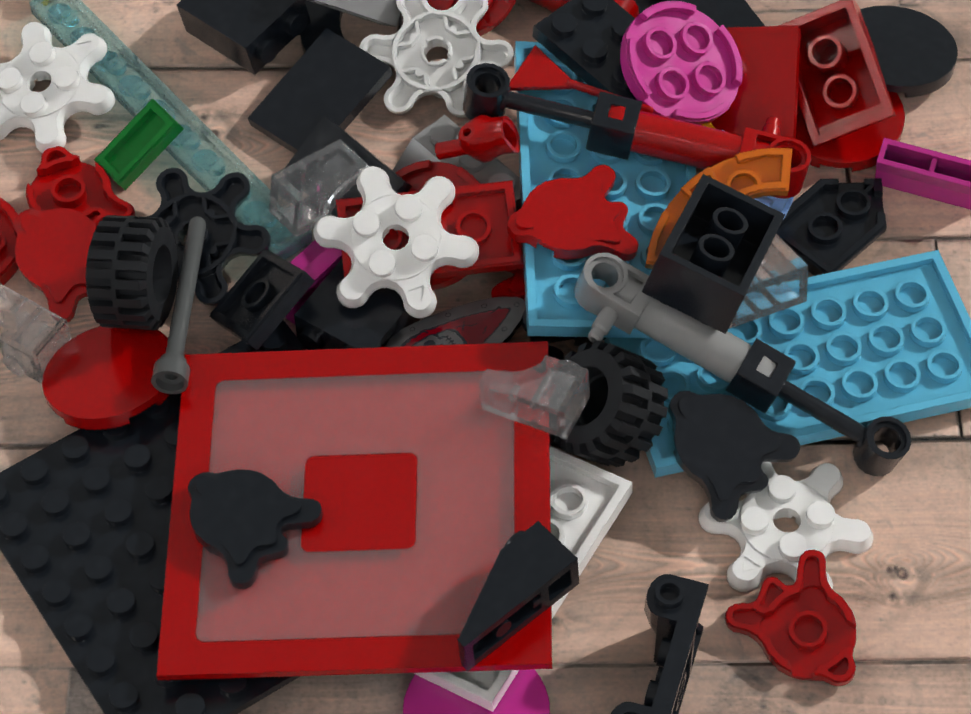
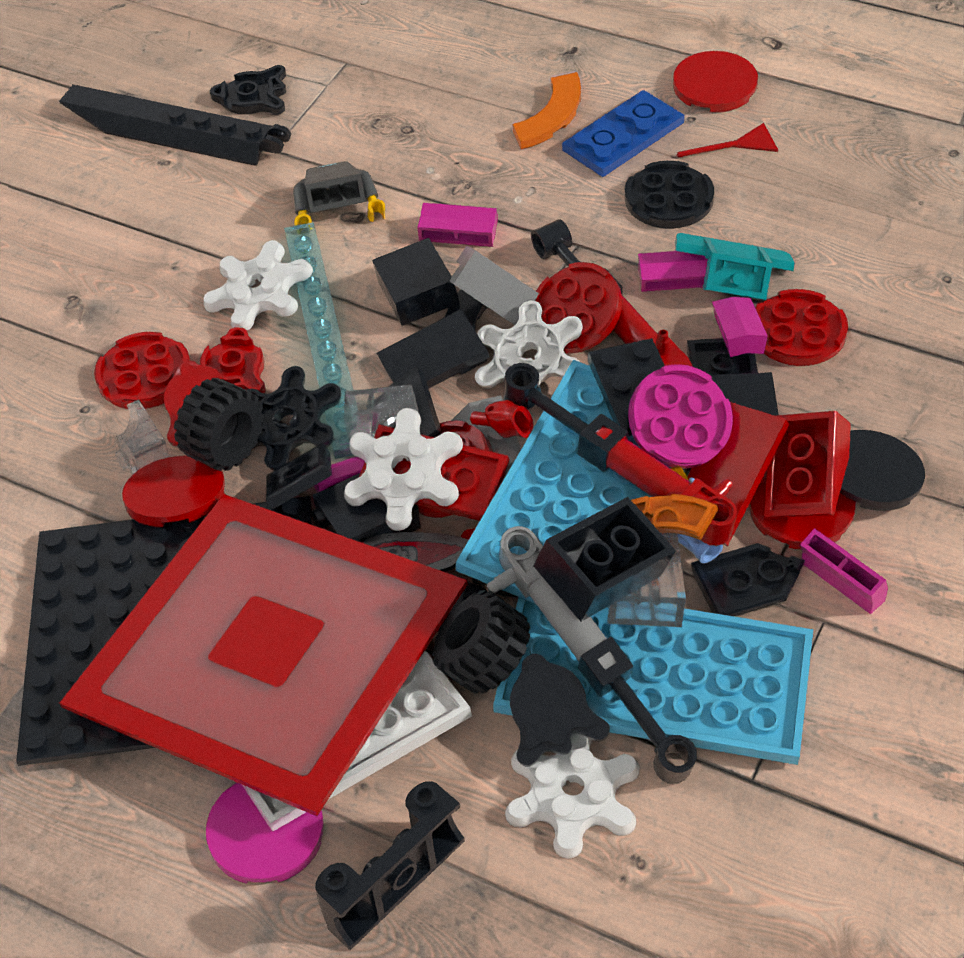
camera: 30 degrees right, 5 degrees down
green tile [94,98,184,191] -> none
dark grey piece [151,216,206,394] -> none
black tile [188,469,323,589] -> none
black slope [458,521,579,671] -> none
clear arch [479,355,590,439] -> none
red tile [507,165,639,261] -> none
red piece [510,45,654,113] -> none
red tile [725,550,856,687] -> none

